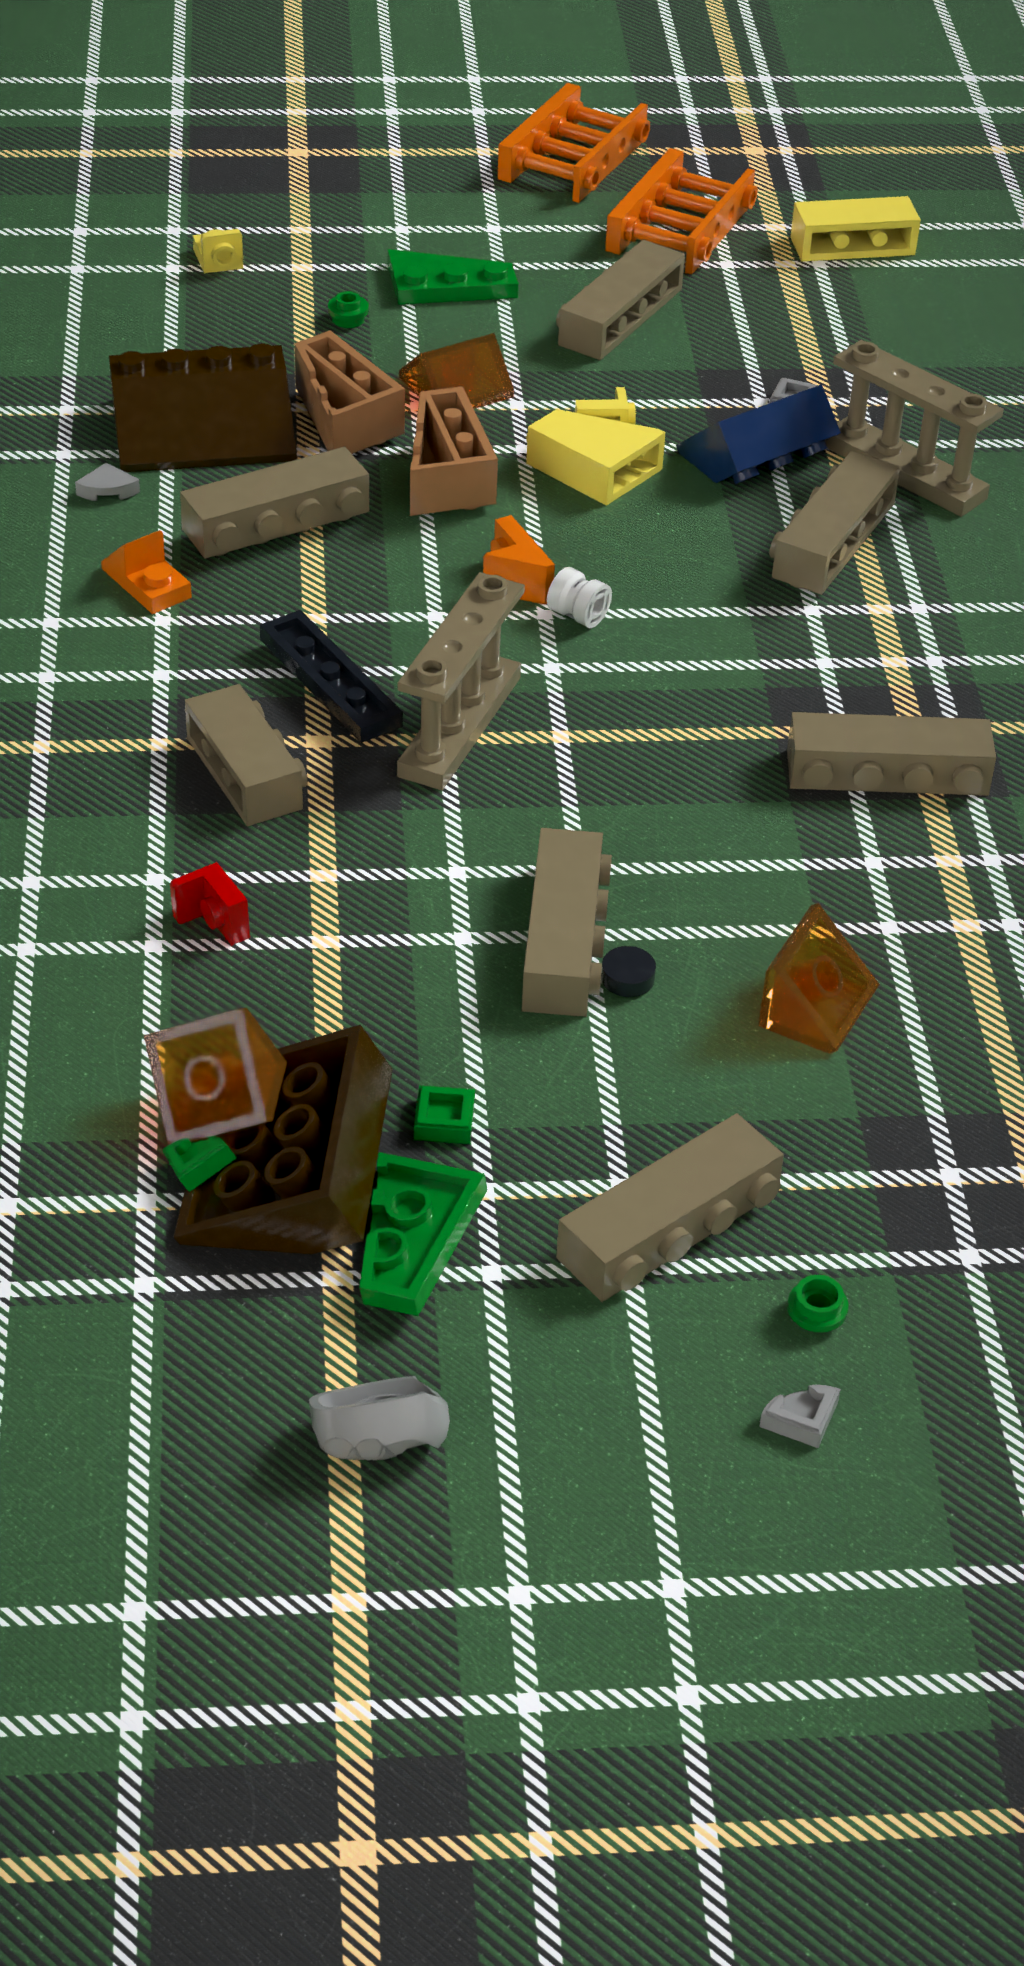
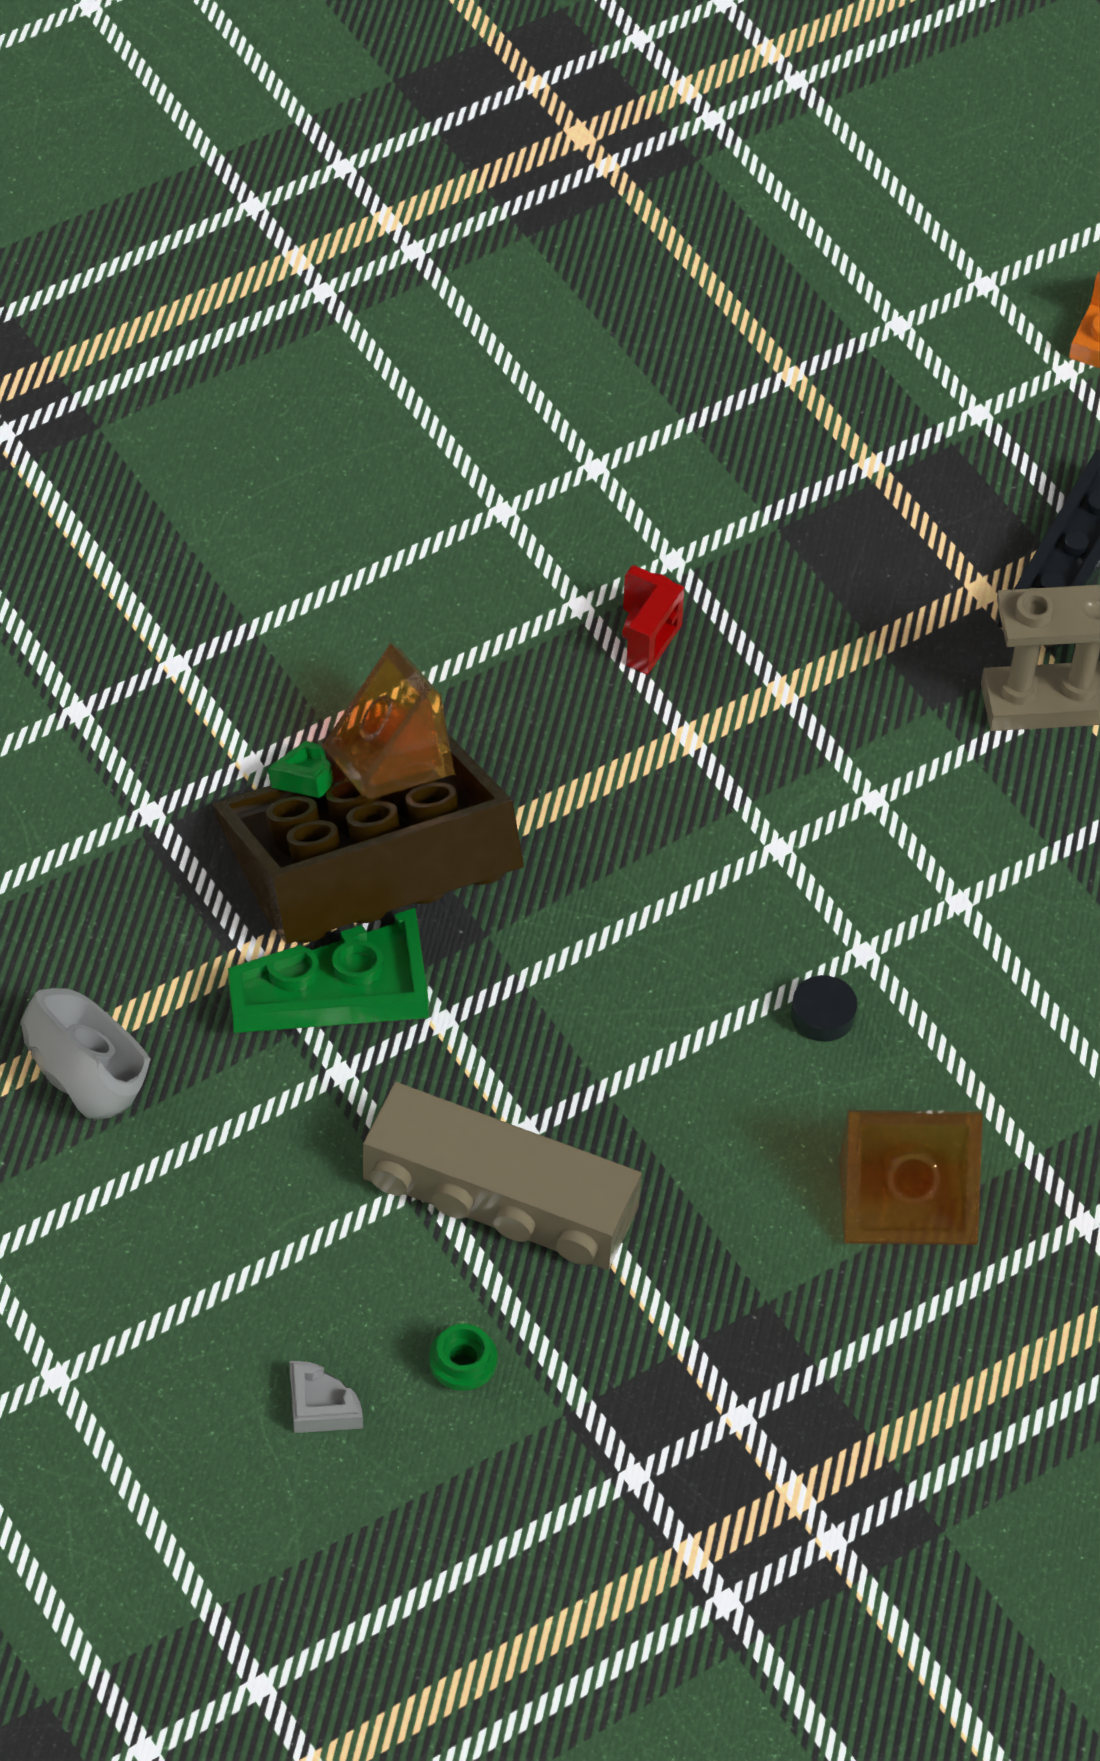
camera: 60 degrees right, 10 degrees up
dark tan brick [185,684,307,826] -> none
green tile [414,1085,475,1144] -> none
dark tan brick [522,828,612,1017] -> none

